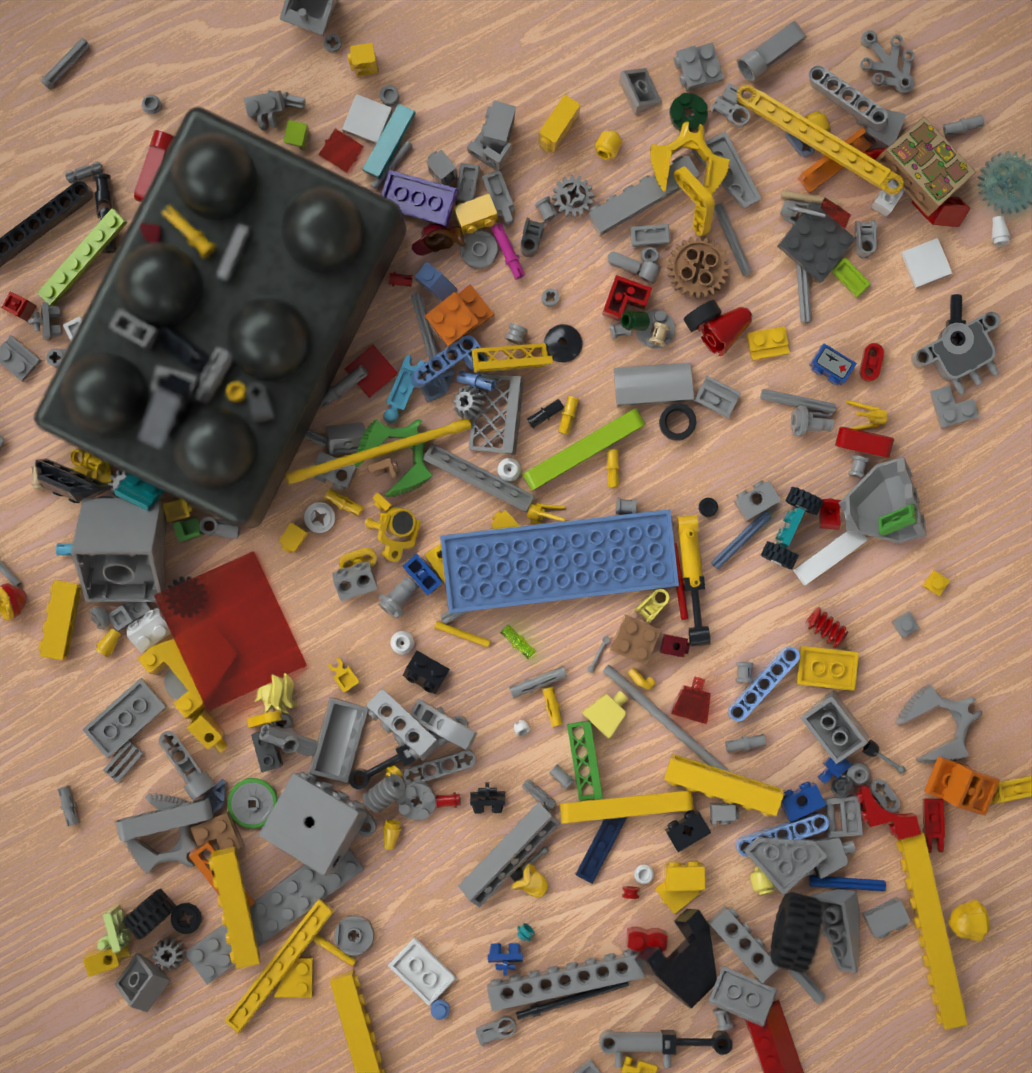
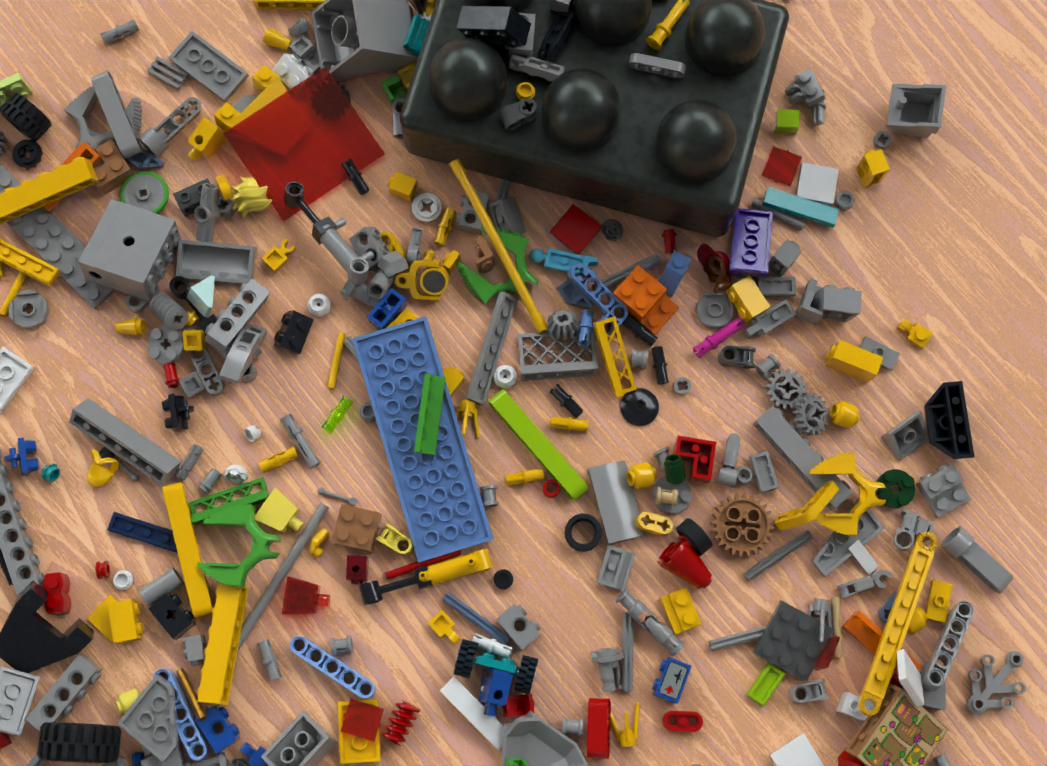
camera: 75 degrees right, 10 degrees down
light grey pin [320,365,368,409] -> none
none -> light grey pin [139,567,184,606]
none -> pearl gold bar [176,668,207,721]
none -> light grey plate [178,371,205,398]
none -> yellow plate [182,330,205,351]
none -> light aqua slope [187,275,215,318]
none -> bright green piece [198,504,281,587]
none -> white plate [223,465,248,484]
none -> light grey piece [284,181,374,284]
none -> black axle [341,158,369,195]
none -> clear red piece [341,699,384,741]
none -> light grey plate [359,403,376,422]
none -> light grey pin [367,268,398,299]
none -> light grey piece [378,251,409,278]
none -> light grey piece [406,227,423,266]
none -> bright green fence [414,373,446,455]
none -> yellow plate [428,610,461,645]
none -> white pin [472,633,513,659]
none -> blue torso [479,669,513,717]
none -> red bush [543,479,560,498]
none -> dark grey plate [601,219,623,241]
none -> light grey piece [615,588,685,656]
none -> black axle [622,316,658,347]
none -> yellow head [626,462,657,489]
none -> yellow beam [635,512,673,536]
none -> black axle [652,346,669,385]
none -> light grey gear [793,393,830,436]
none -> light grey piece [837,569,892,598]
none -> white sticker [848,539,879,575]
none -> light grey plate [859,336,900,371]
none -> yellow plate [897,319,933,350]
none -> white tile [897,649,924,707]
none -> black wedge [924,381,975,460]
none -> yellow plate [925,579,953,623]

